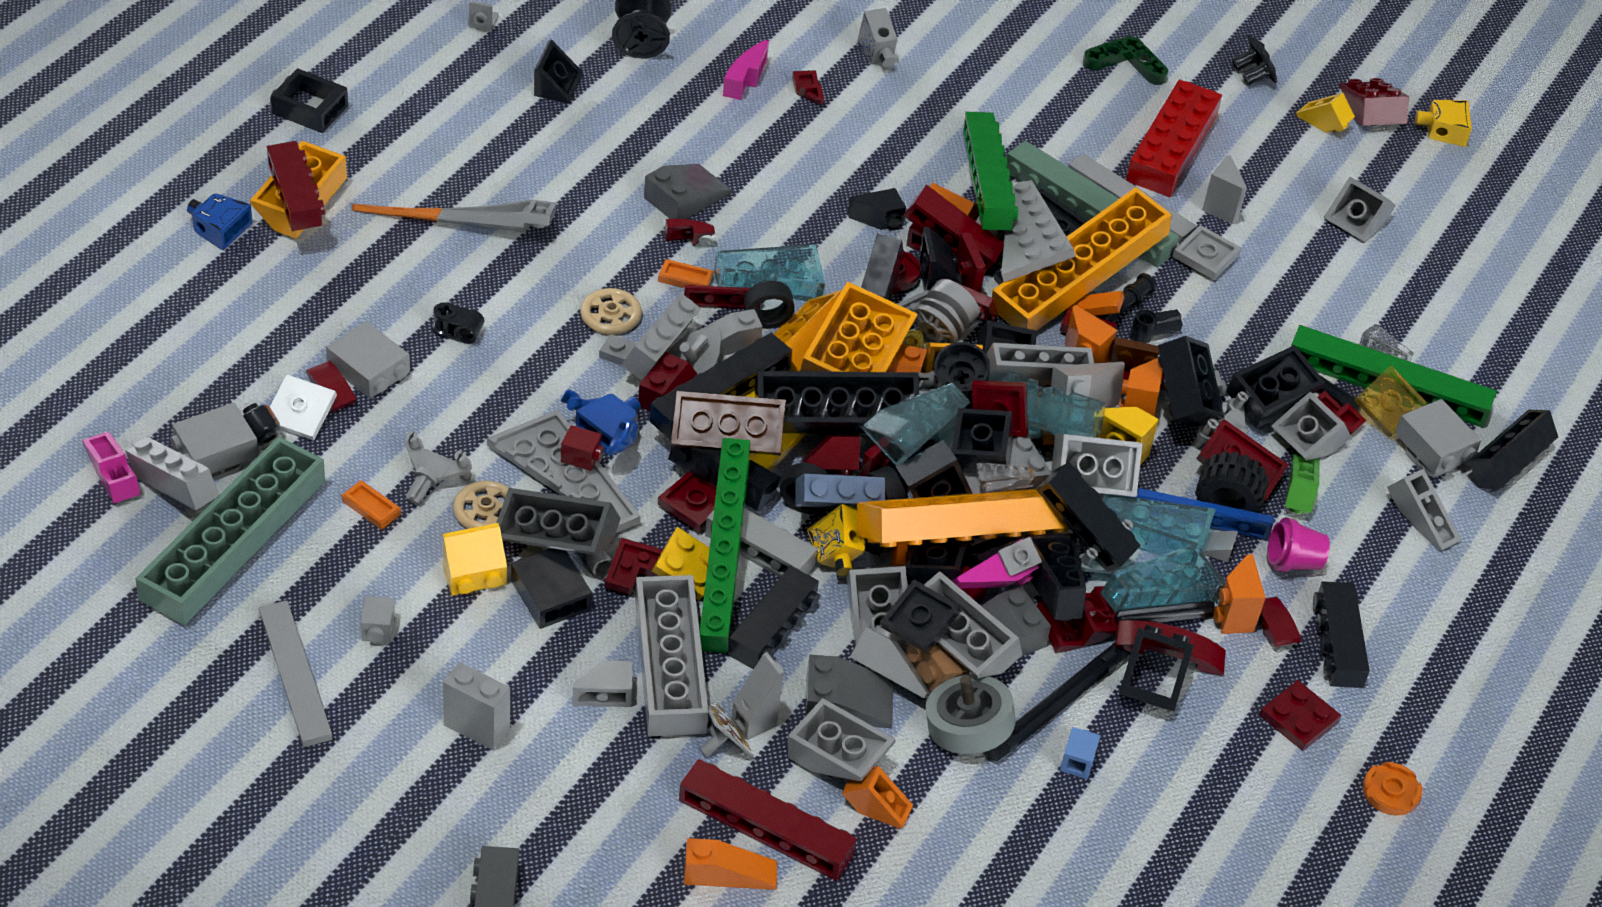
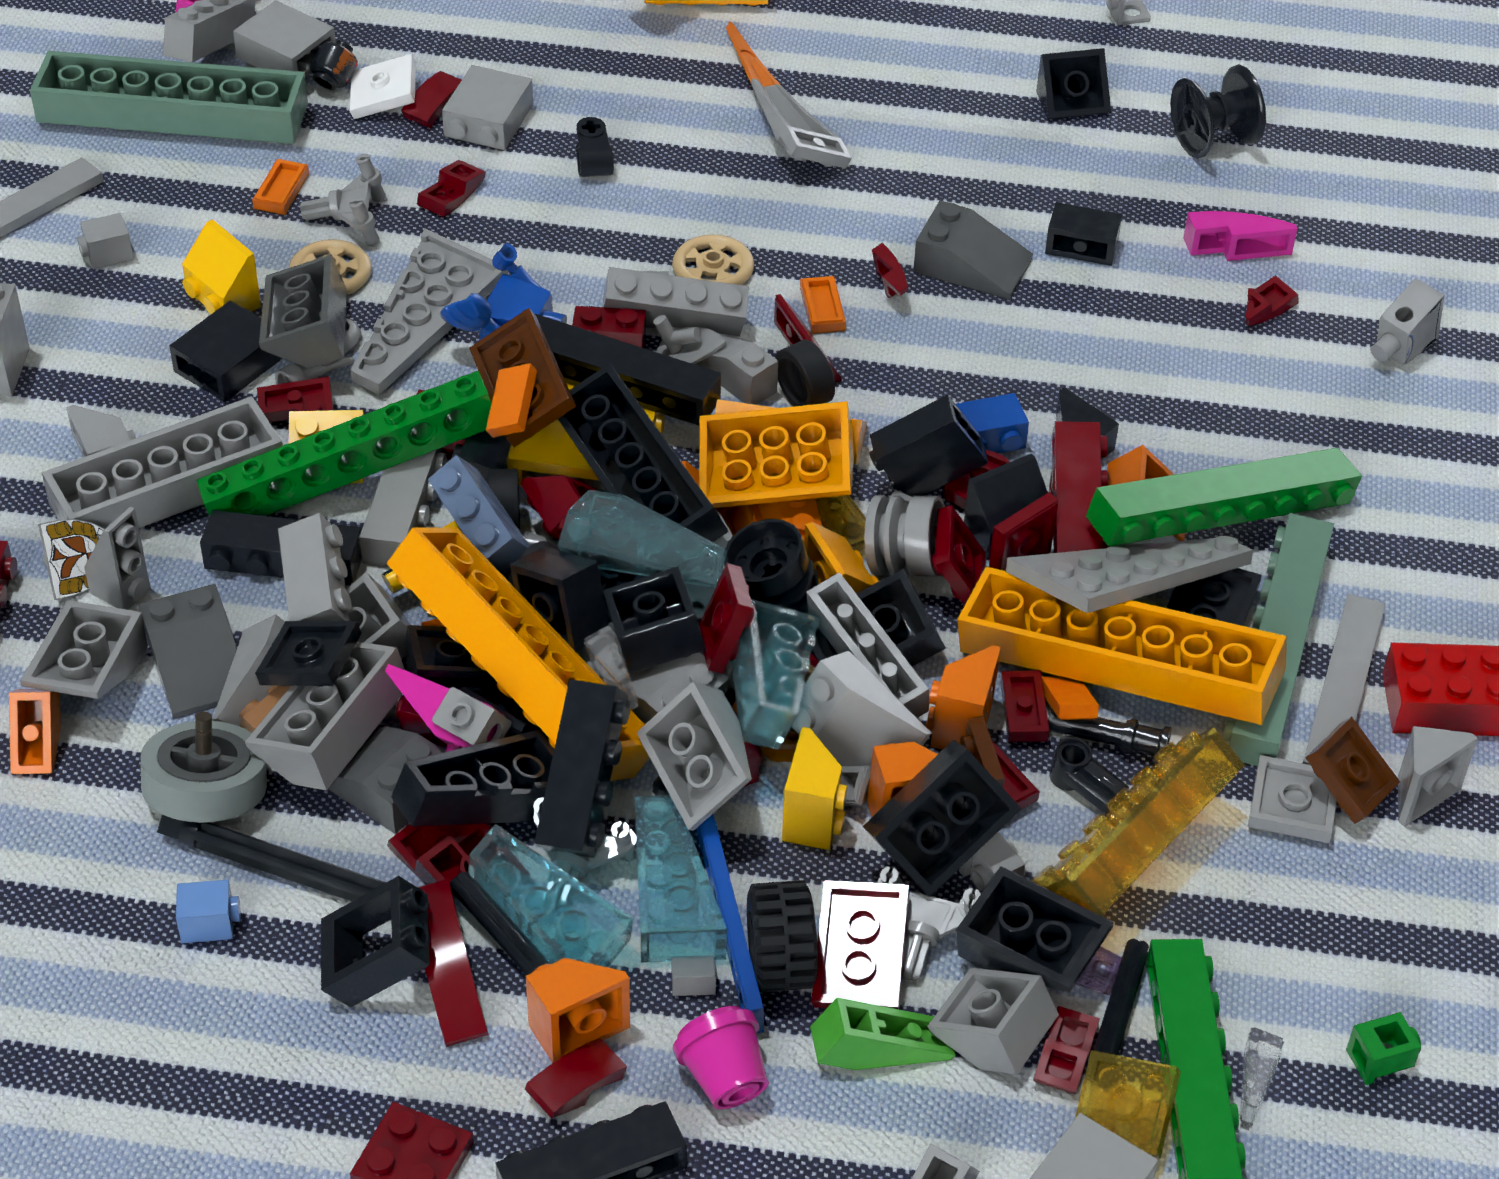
camera: 70 degrees right, 0 degrees up
dark red brick [561,425,604,471] -> none
clear light blue wedge [714,244,825,301] -> none
none -> light grey brick [278,512,352,621]
none -> dark red slope [417,160,486,217]
none -> orange tile [486,363,537,438]
none -> blue brick [956,393,1029,453]
none -> clear yellow brick [1032,727,1245,916]
none -> black brick [1045,202,1122,266]
none -> reddish brown plate [1305,717,1400,824]
none -> green brick [1346,1012,1421,1085]

